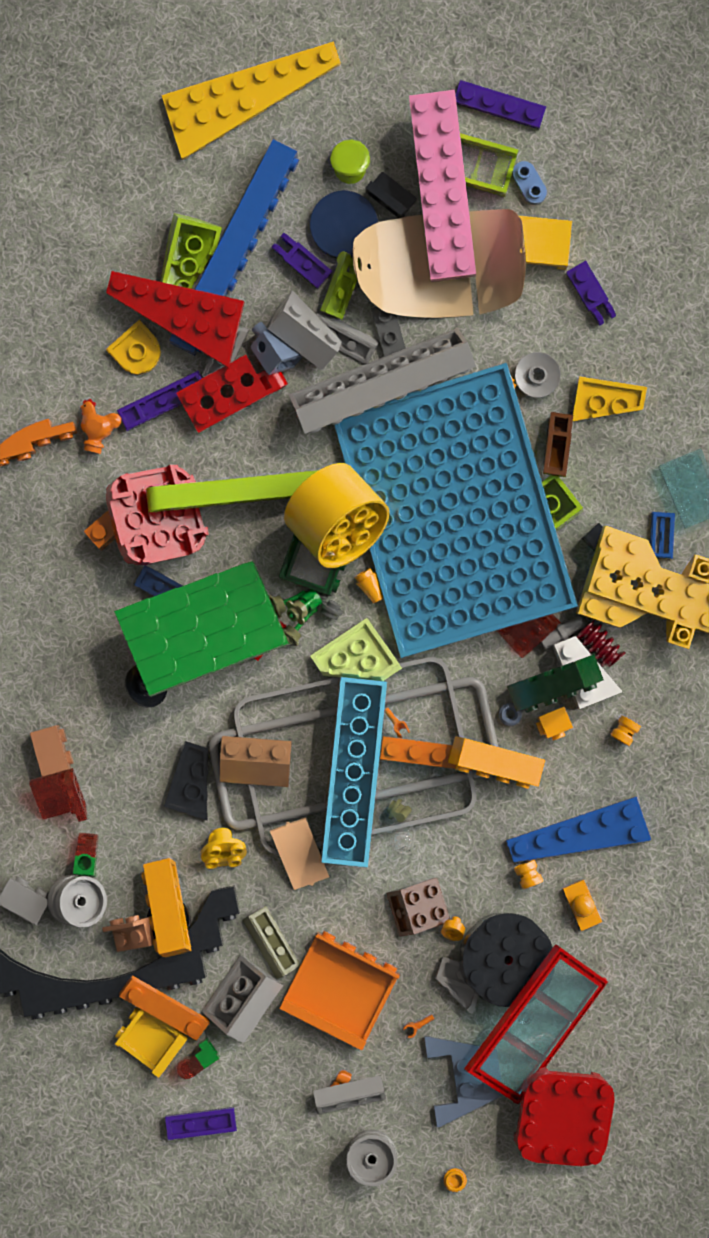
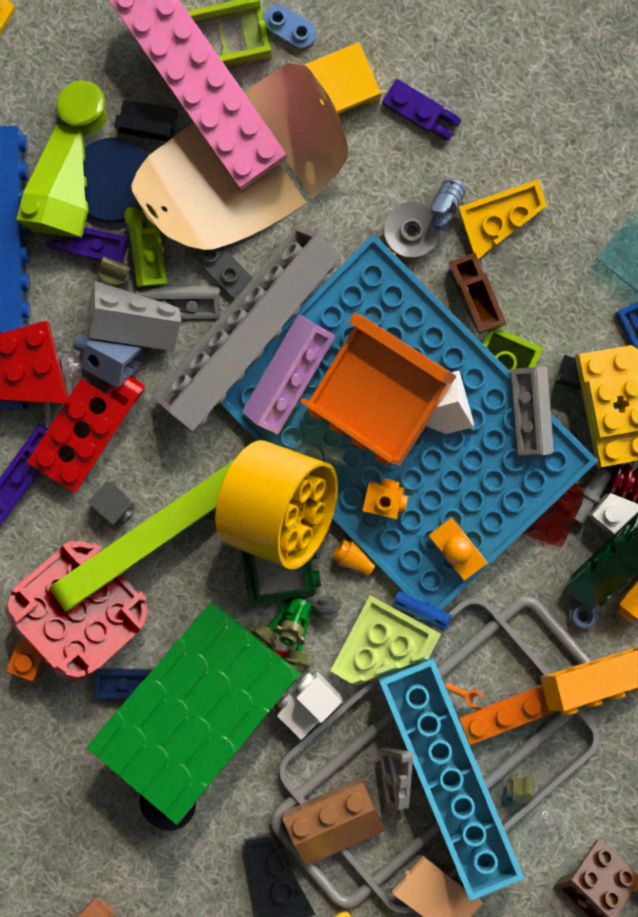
camera: 30 degrees left, 0 degrees up
none -> lime wedge [16,125,88,238]
none -> clear animal [61,350,83,382]
none -> dark grey brick [88,481,135,525]
none -> olive plate [97,256,130,287]
none -> lavender panel [242,314,336,434]
none -> white brick [277,672,342,740]
none -> orange panel [300,312,456,466]
none -> light orange brick [363,478,409,519]
none -> light grey wing [379,747,413,810]
none -> blue pin [392,591,452,632]
none -> white slope [426,370,475,434]
none -> light orange tile [429,517,488,581]
none -> sand blue hinge [431,178,466,231]
none -> light grey slope [511,366,554,456]

